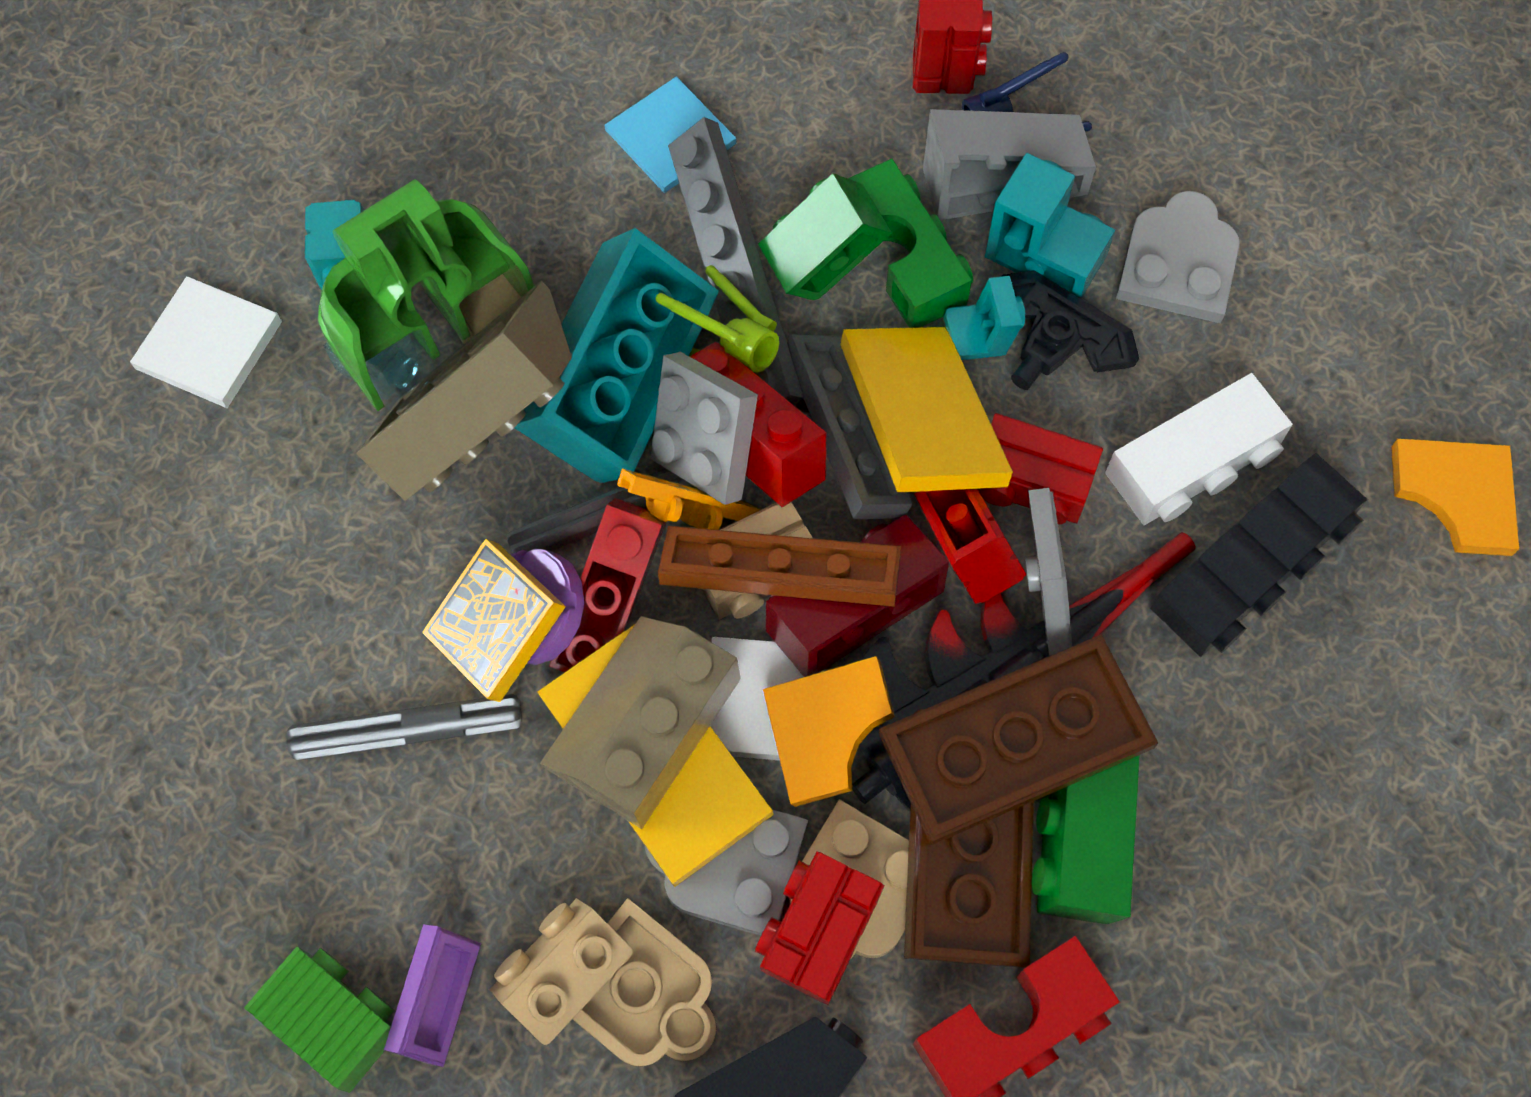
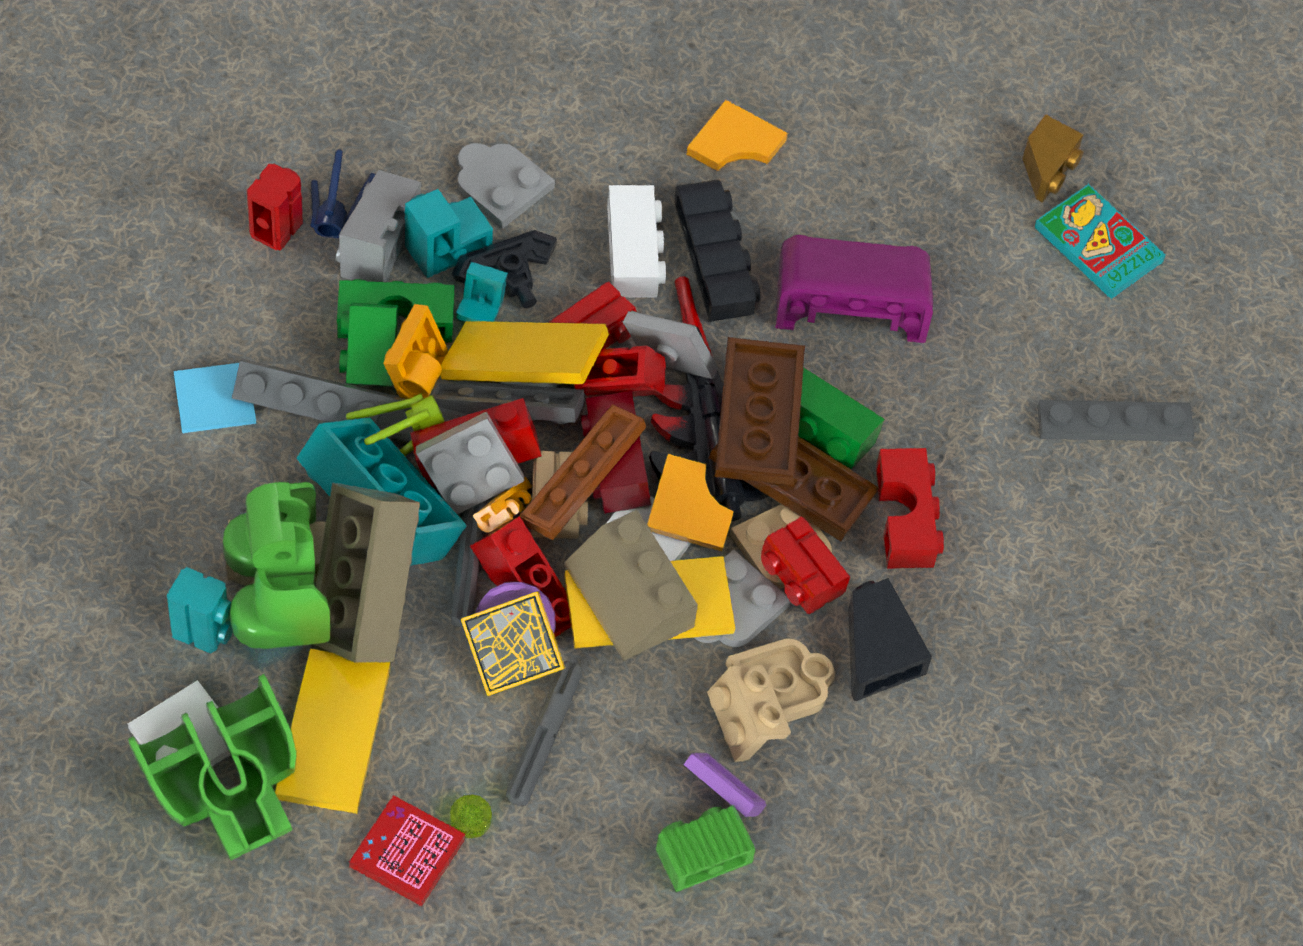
camera: 70 degrees left, 10 degrees down
none -> bright green piece [128,674,296,860]
none -> yellow tile [275,649,390,814]
none -> red tile [349,795,465,906]
none -> light orange plate [383,304,448,399]
none -> clear neon green tile [450,795,492,838]
none -> magenta windscreen [775,235,933,343]

